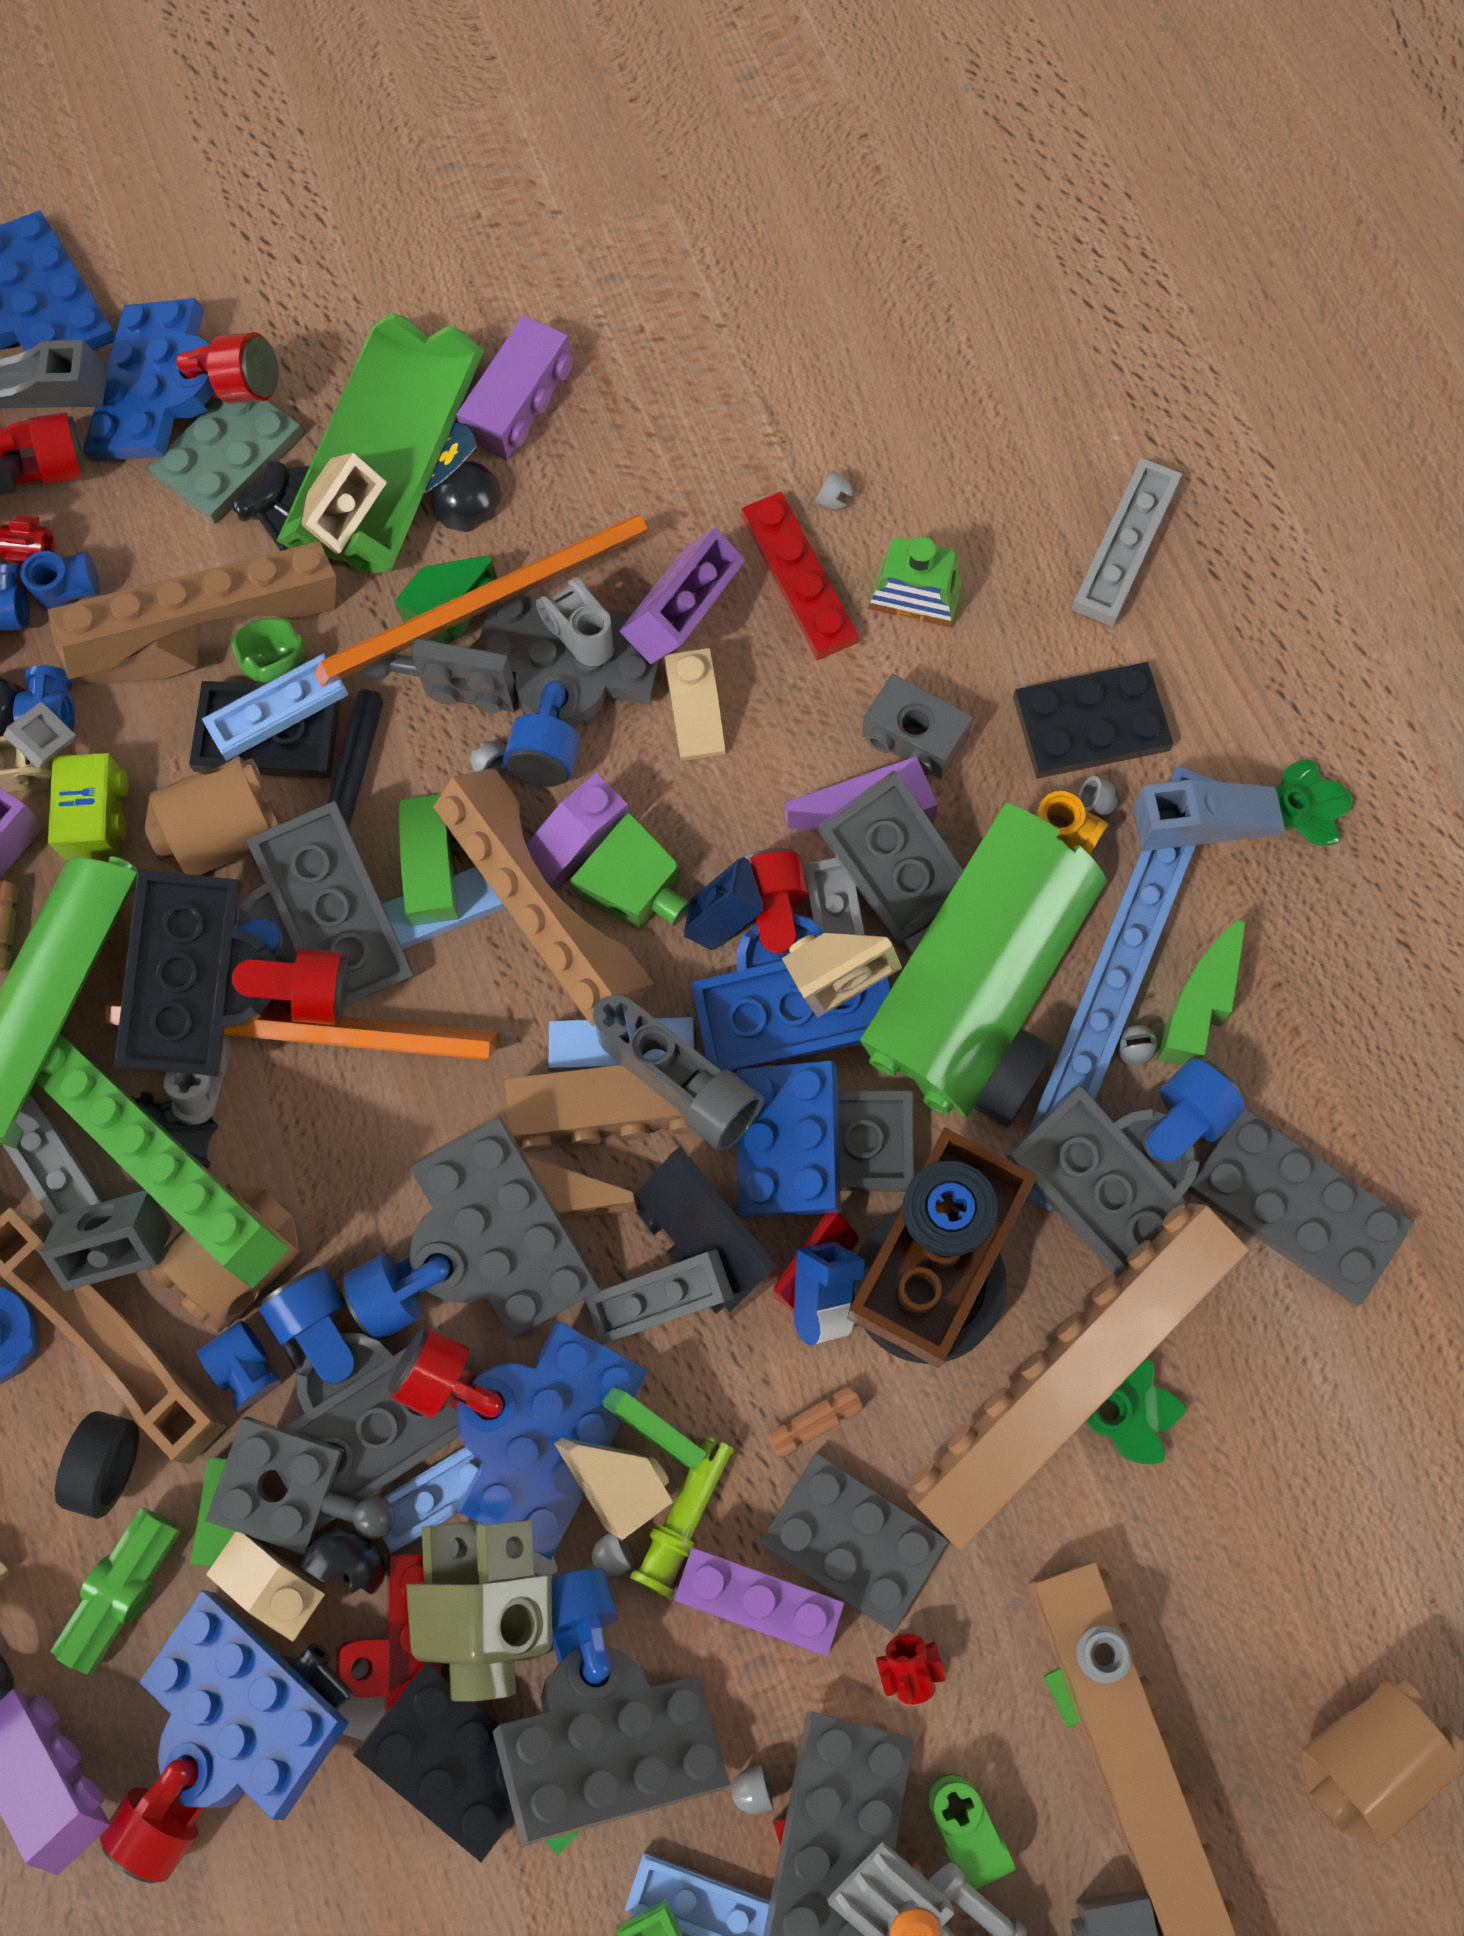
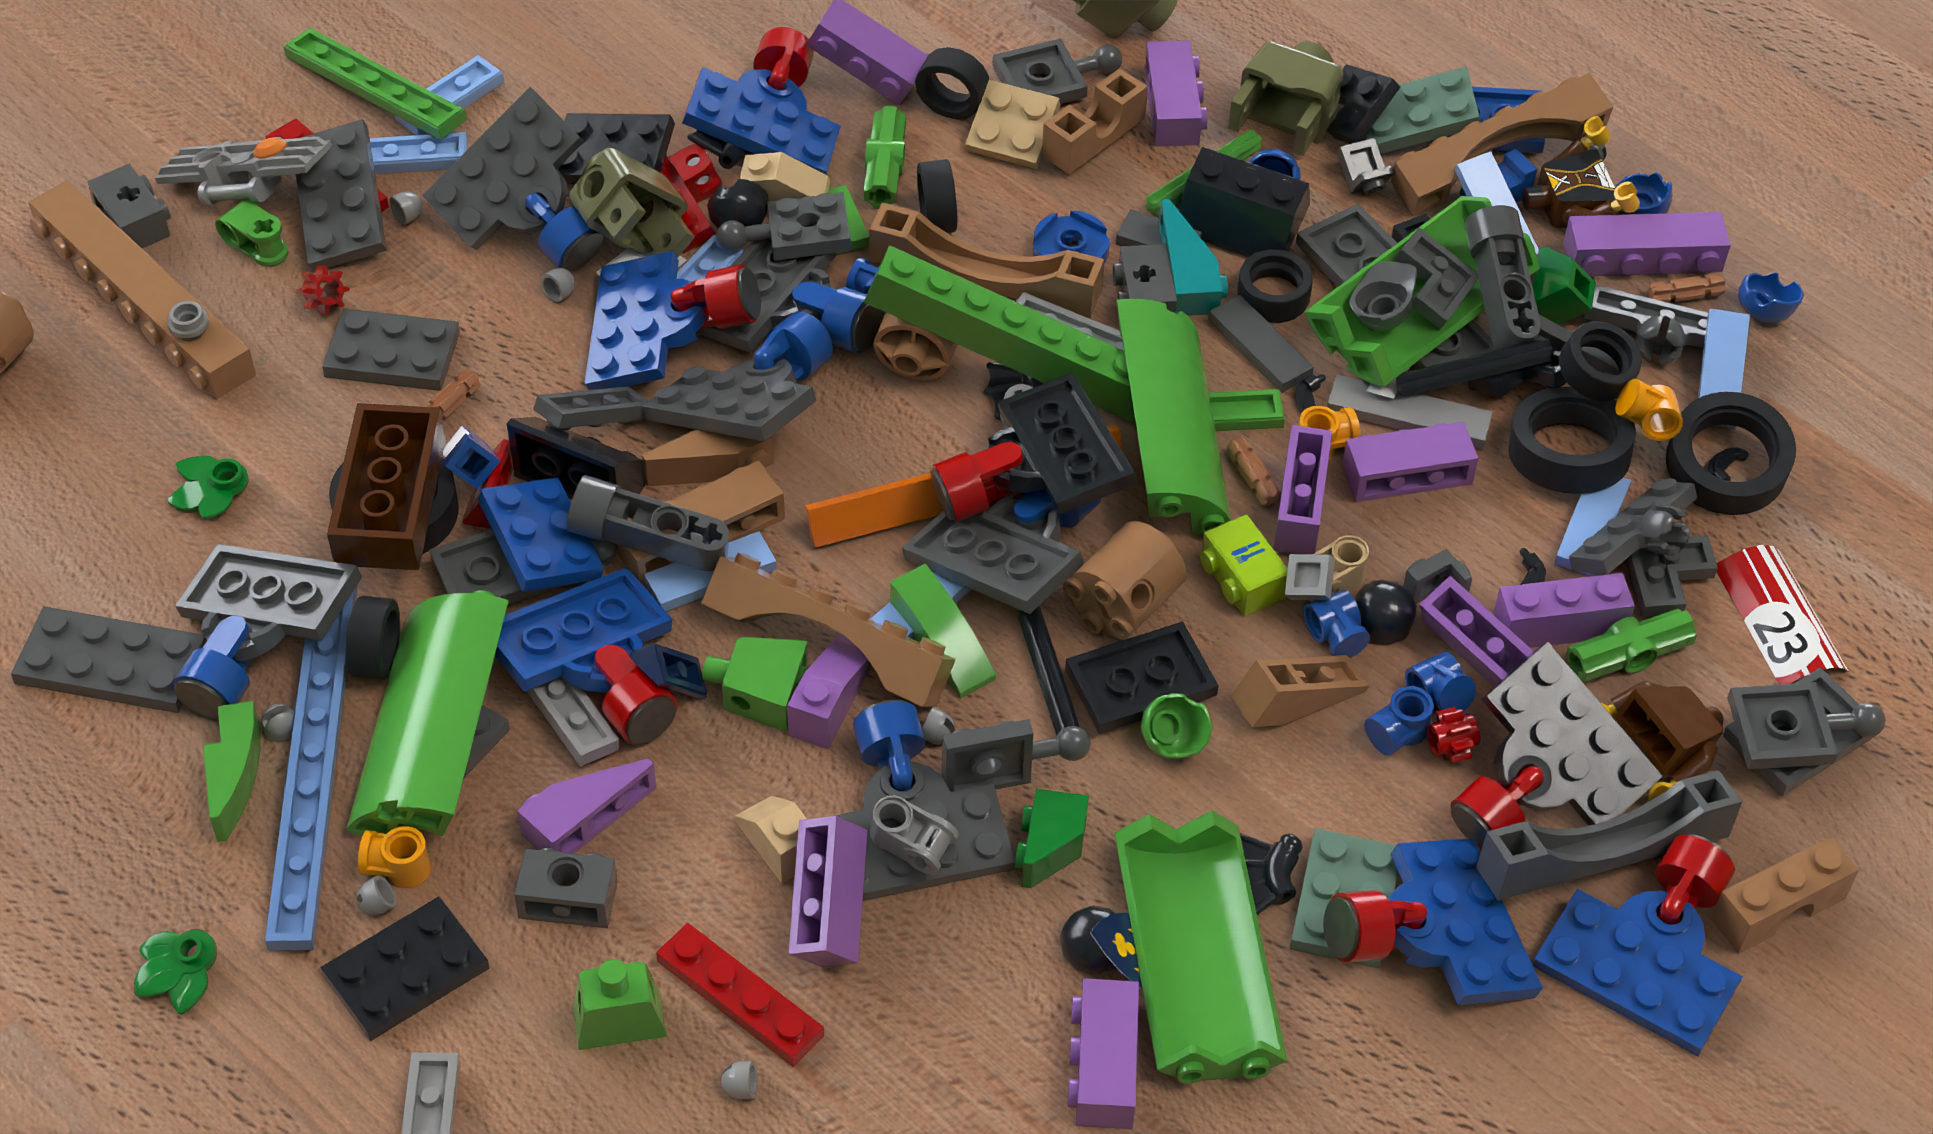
camera: 150 degrees right, 20 degrees down
dark grey brick [39,1190,172,1291] -> none
medium nougat arch [47,541,336,679] -> none
light blue tile [202,653,349,761] -> none
tan slope [301,453,387,554] -> none
orange tile [314,514,648,688] -> none
tan slope [554,1437,673,1540] -> none
bright green tile [602,1387,707,1469] -> none
lime pin [629,1435,734,1599] -> none
medium lavender brick [674,1548,844,1657] -> none
tan slope [782,933,902,1018] -> none
dark grey plate [816,771,964,944] -> none
black bush [903,1161,998,1257] -> none
medium nougat brick [906,1203,1249,1551] -> none
sand blue slope [1133,780,1285,851] -> none

